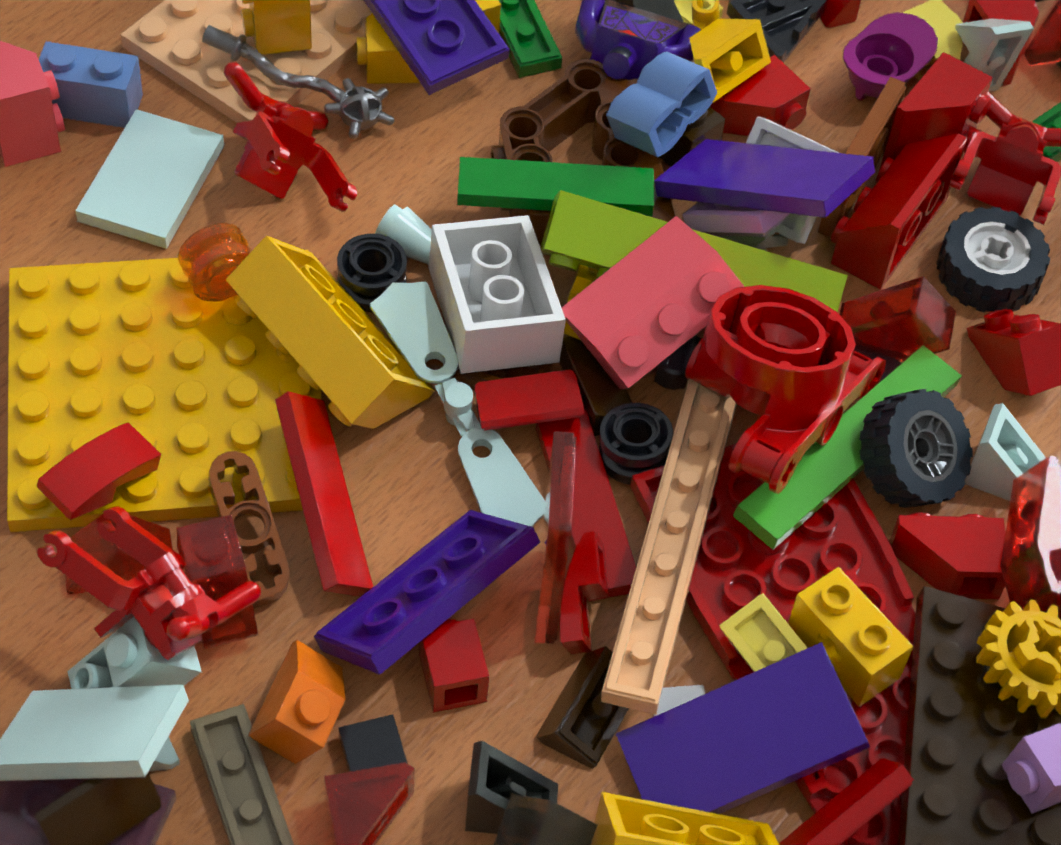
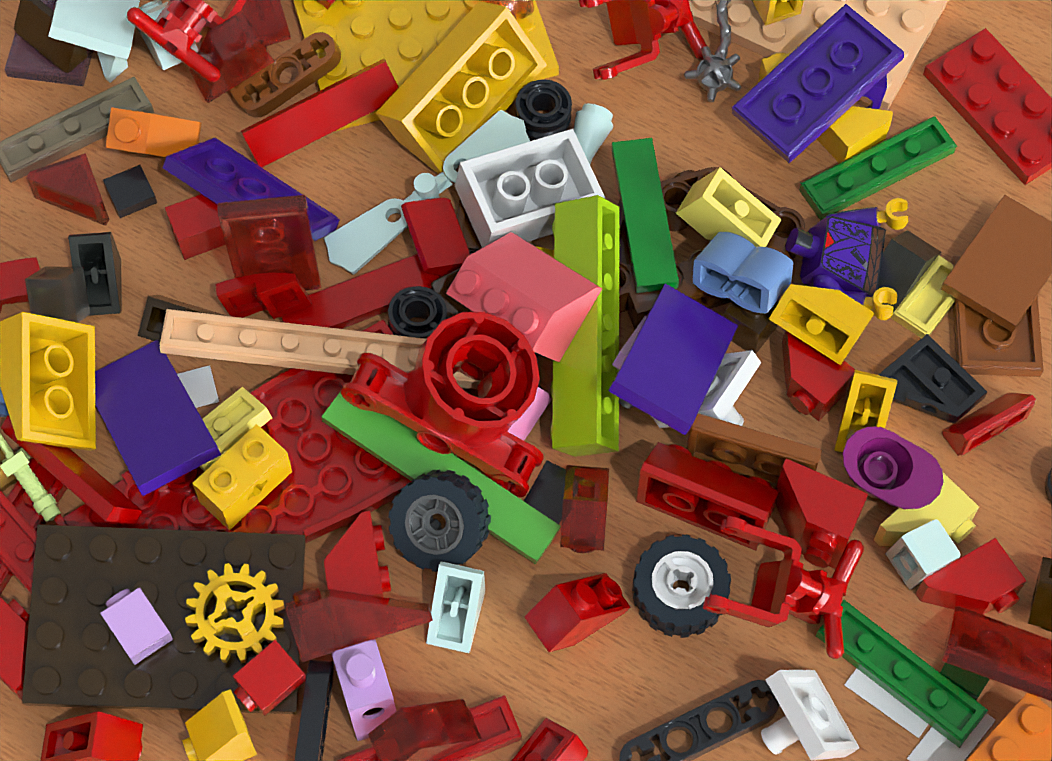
camera: 85 degrees right, 10 degrees up
none -> light yellow slope [676,167,781,247]
none -> yellow slope [834,370,897,452]

